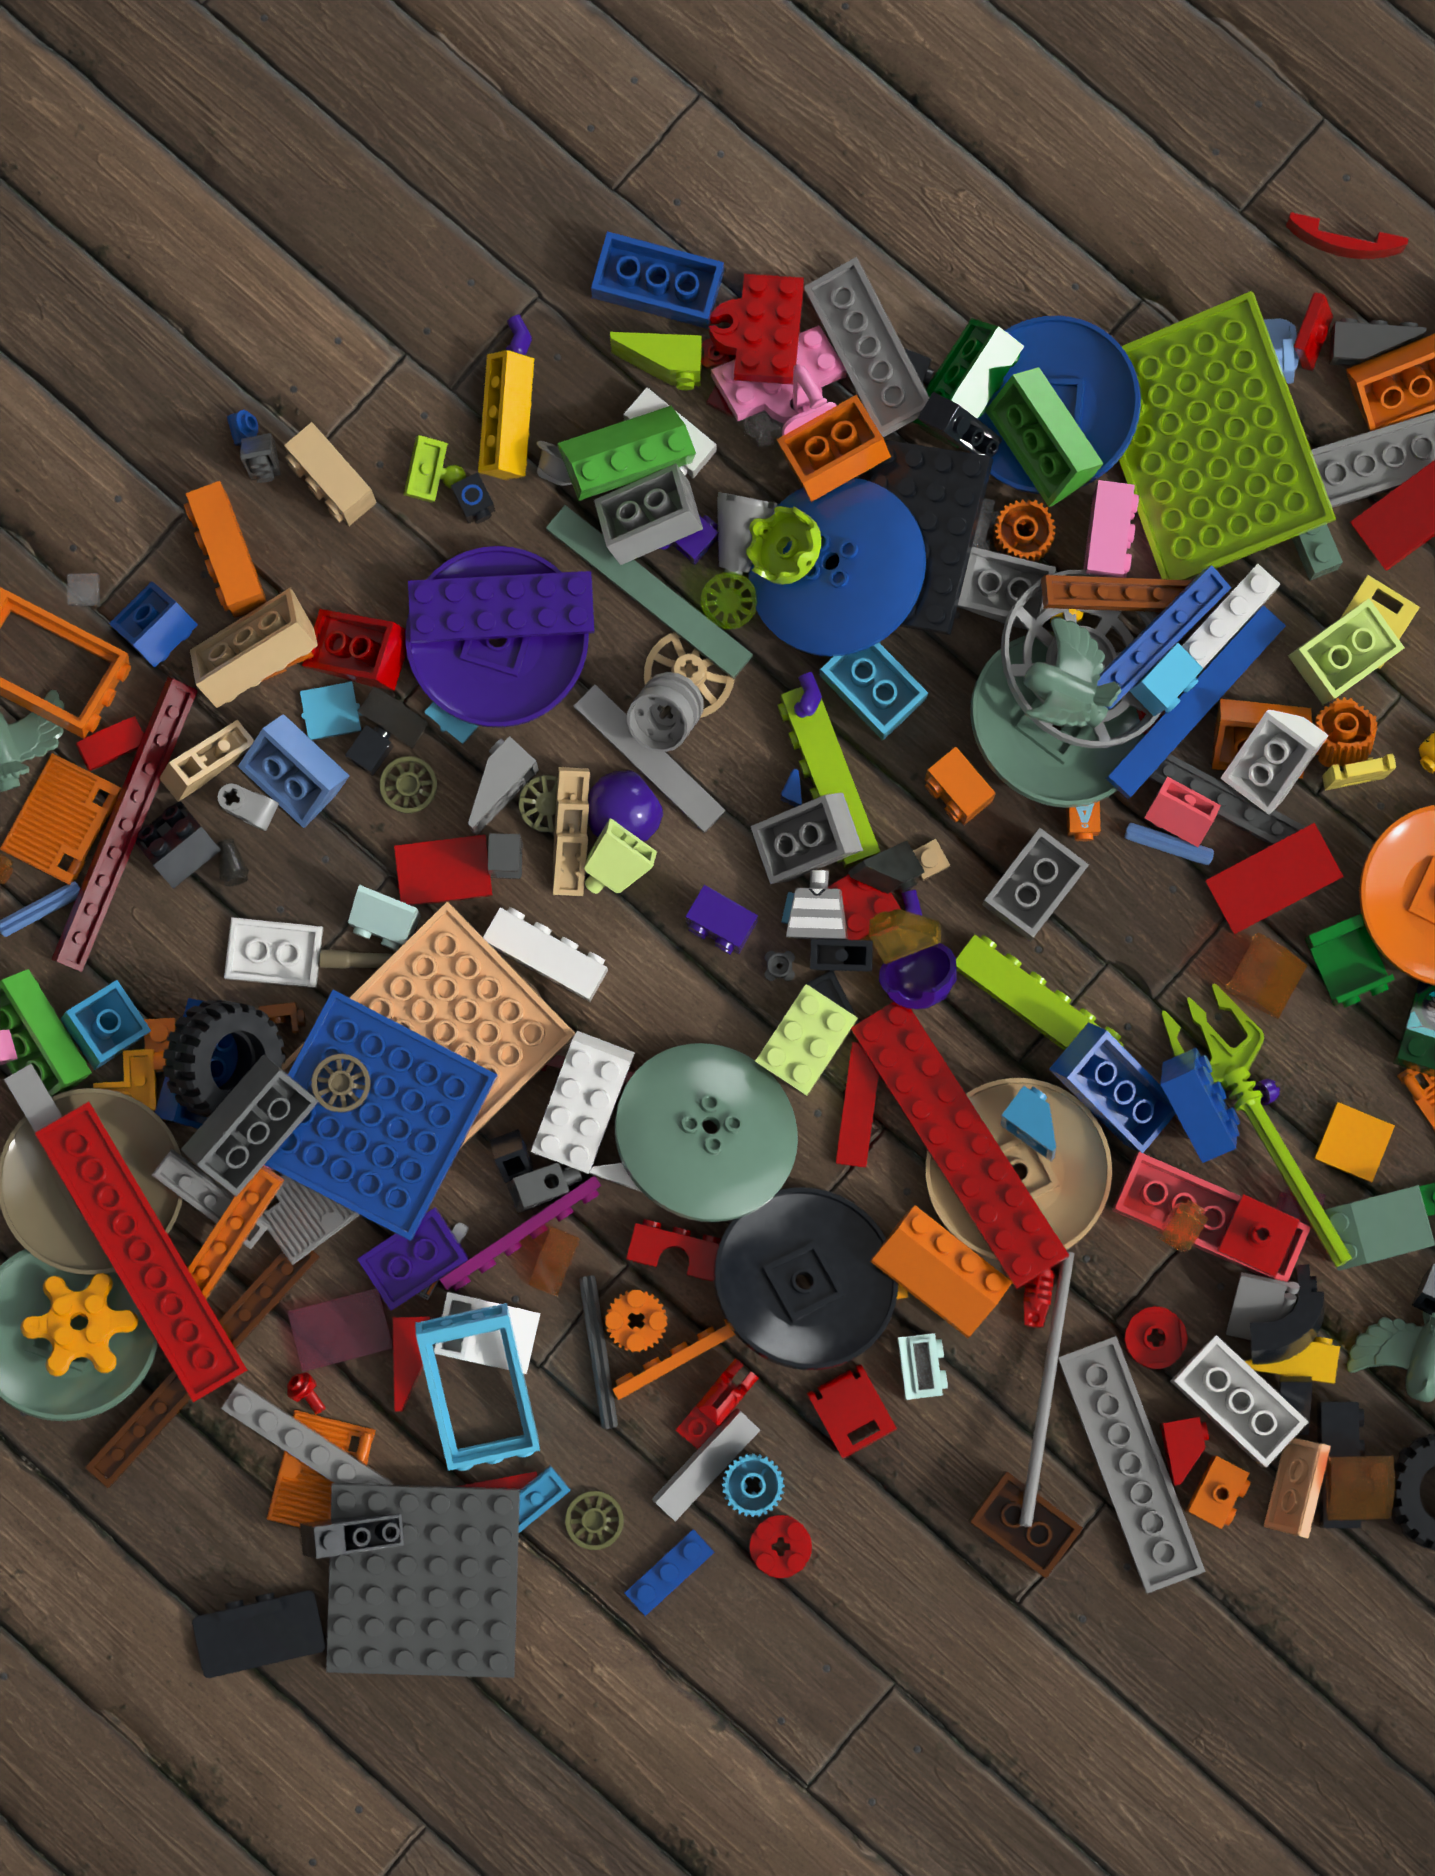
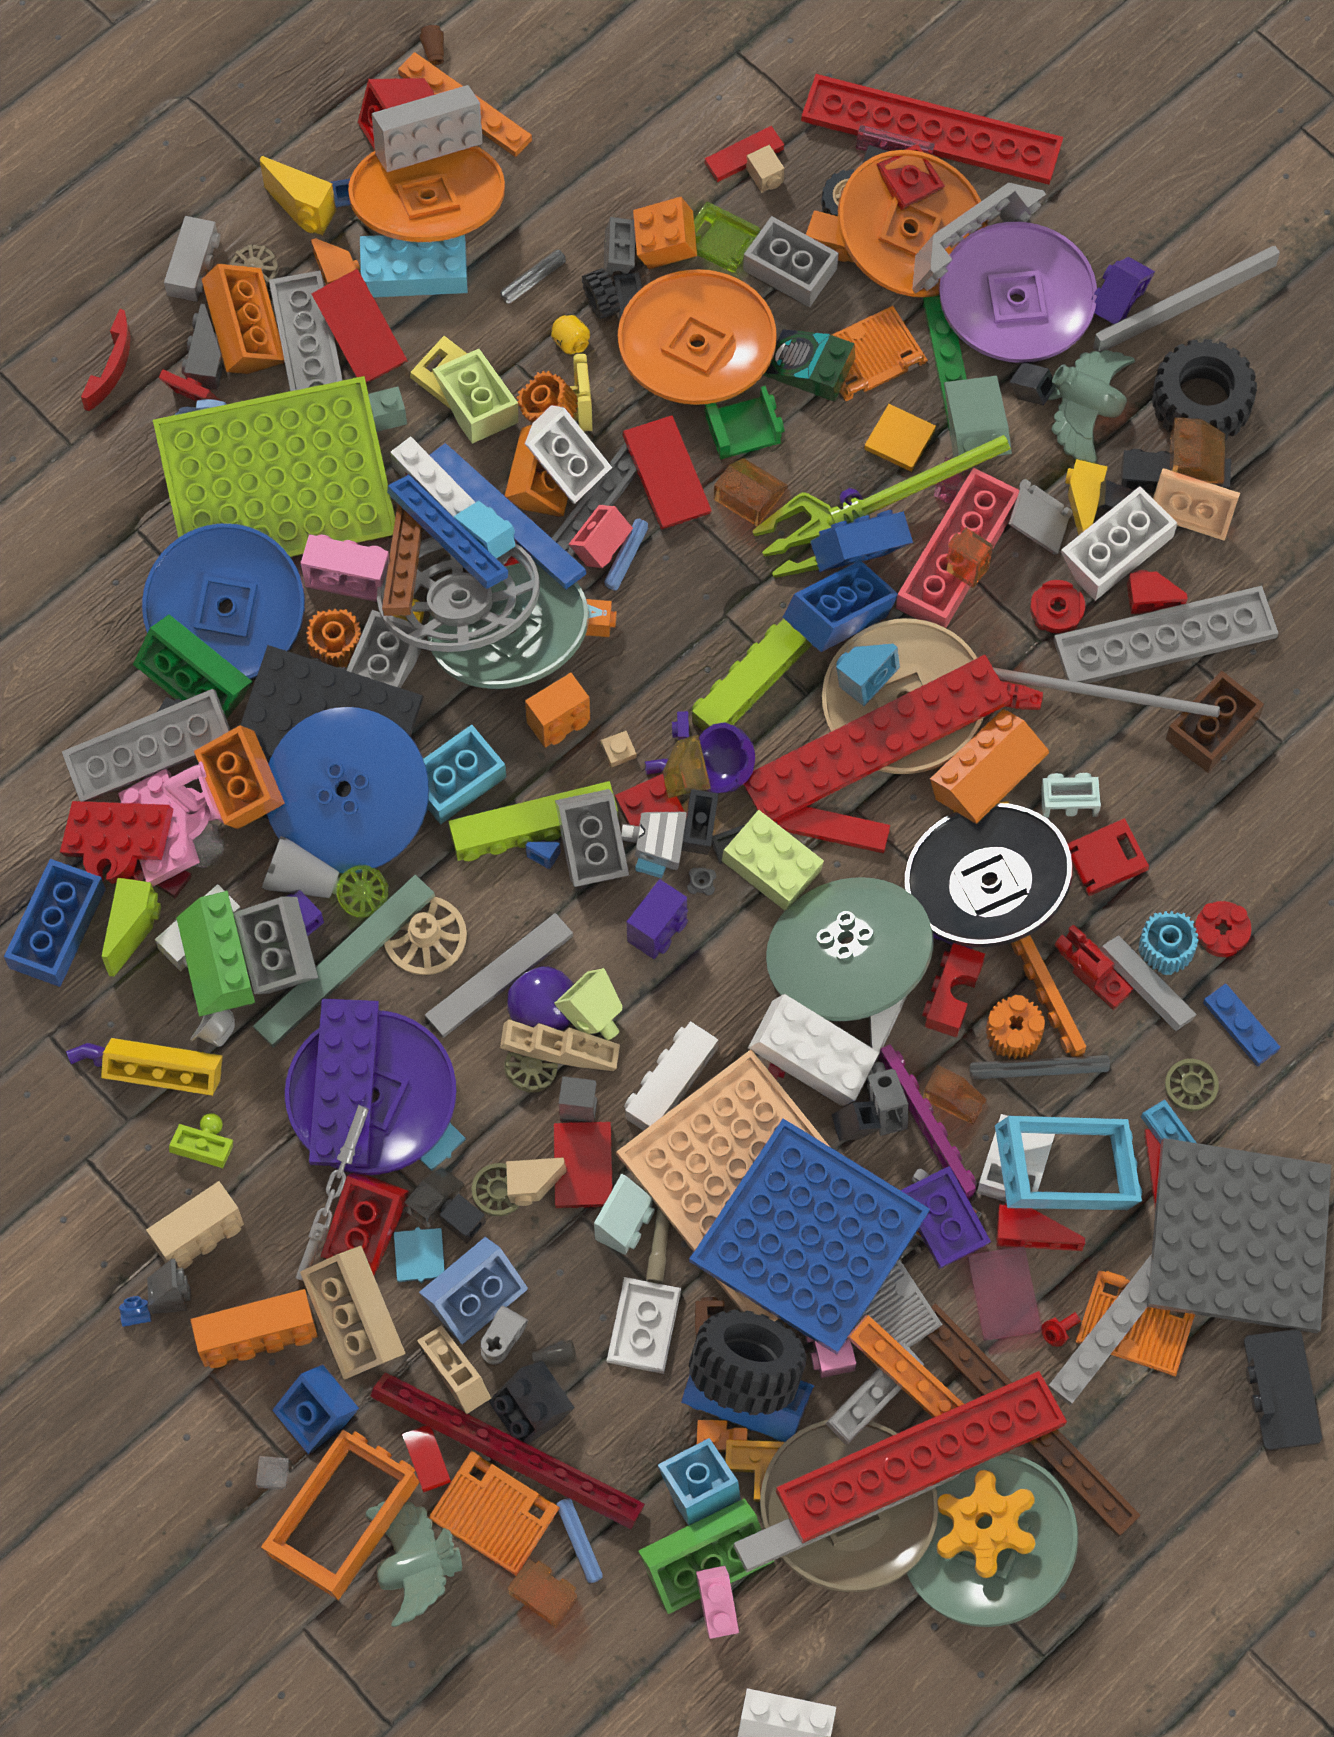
camera: 85 degrees left, 15 degrees down
dark grey brick [181,1054,319,1197] -> none
black slope [300,1514,404,1559] -> none
dark tan wheel [312,1054,371,1113] -> none
black brick [451,472,495,524] -> none
light grey slope [468,736,539,836] -> none
light grey wheel [627,672,703,752] -> none
lime plate [746,506,822,585] -> none
dark purple arm [794,672,822,718] -> none
pearl dark grey slope [848,840,925,894] -> none
black slope [918,392,1002,458] -> none
light grey brick [982,828,1089,942] -> none
bright green slope [985,367,1104,507] -> none
sand green animal [1024,617,1122,728] -> none
orange brick [1185,1455,1251,1529] -> none
red tile [1217,1194,1300,1277] -> none
black arch [1250,1264,1324,1365] -> none
none -> light grey piece [296,1105,369,1281]
none -> tan slope [506,1158,567,1206]
none -> dark purple plate [672,711,689,748]

